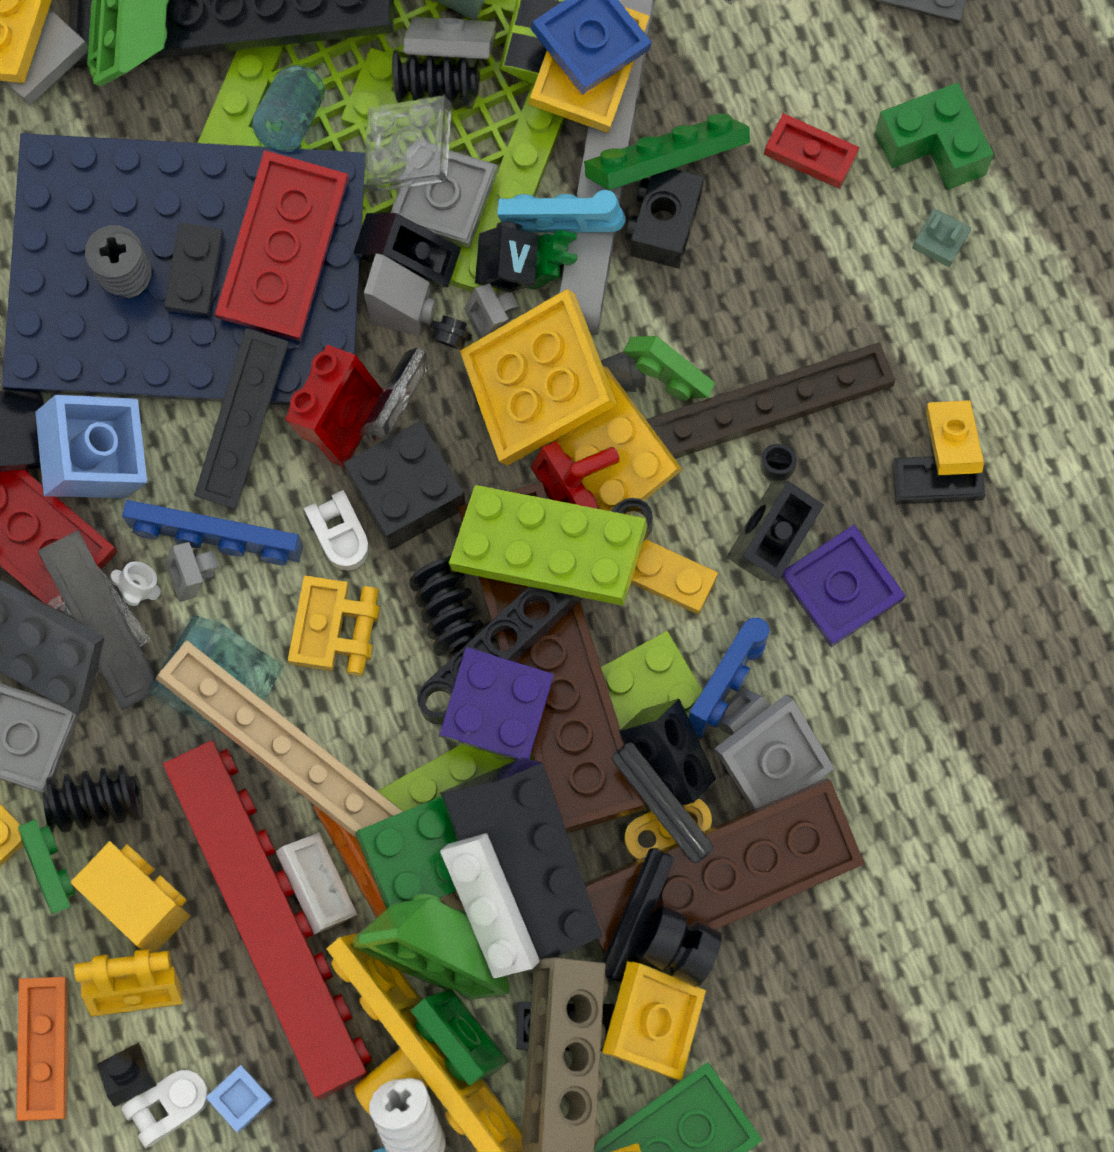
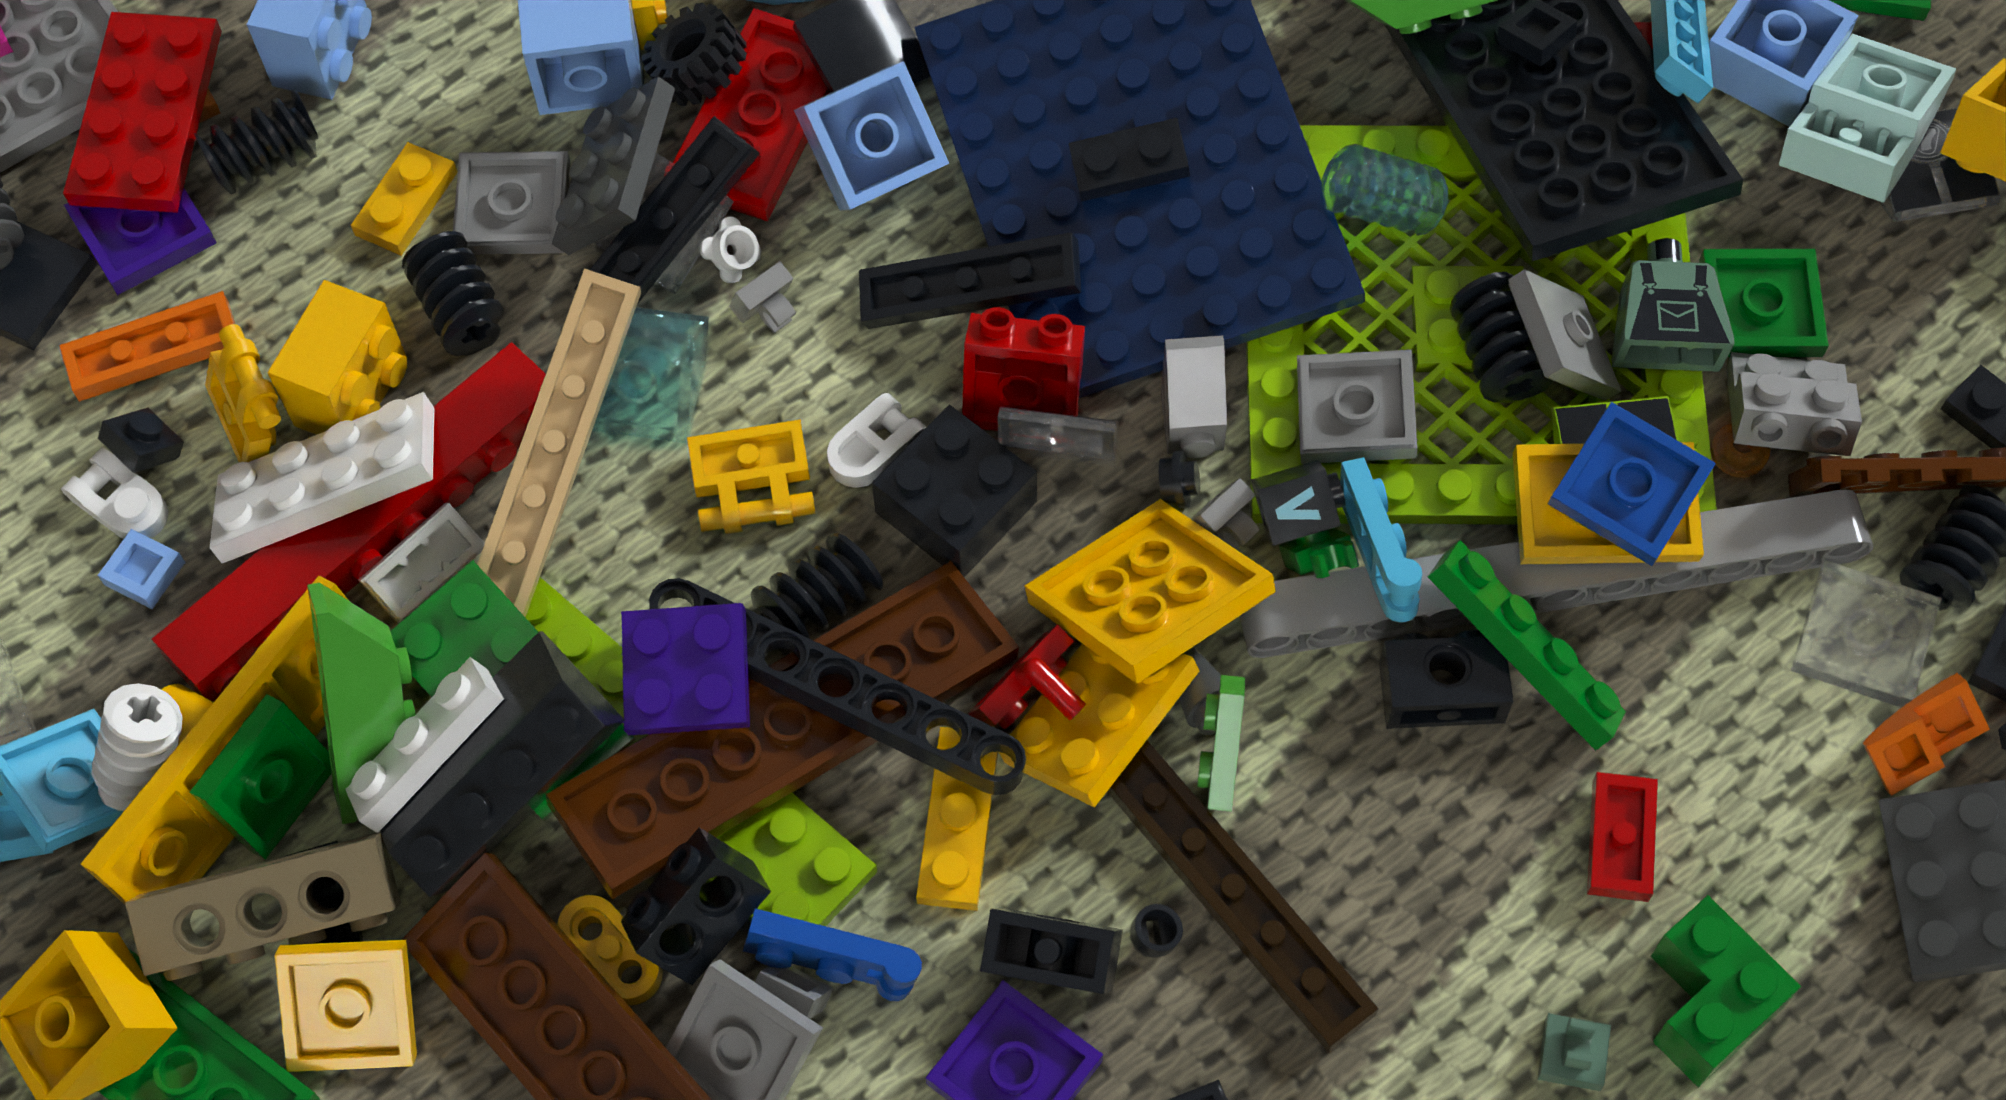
camera: 70 degrees right, 10 degrees down
green plate [17,819,75,914] -> none
dark grey piece [85,225,152,298] -> none
blue plate [122,500,303,565] -> none
red plate [215,150,349,342] -> none
black slope [353,213,461,288] -> none
clear plate [364,96,452,192] -> none
lime plate [449,485,648,606] -> none
black axle [602,848,674,981] -> none
black axle [611,742,714,863] -> none
black wheel [636,904,722,987] -> none
none -> white plate [209,392,435,564]

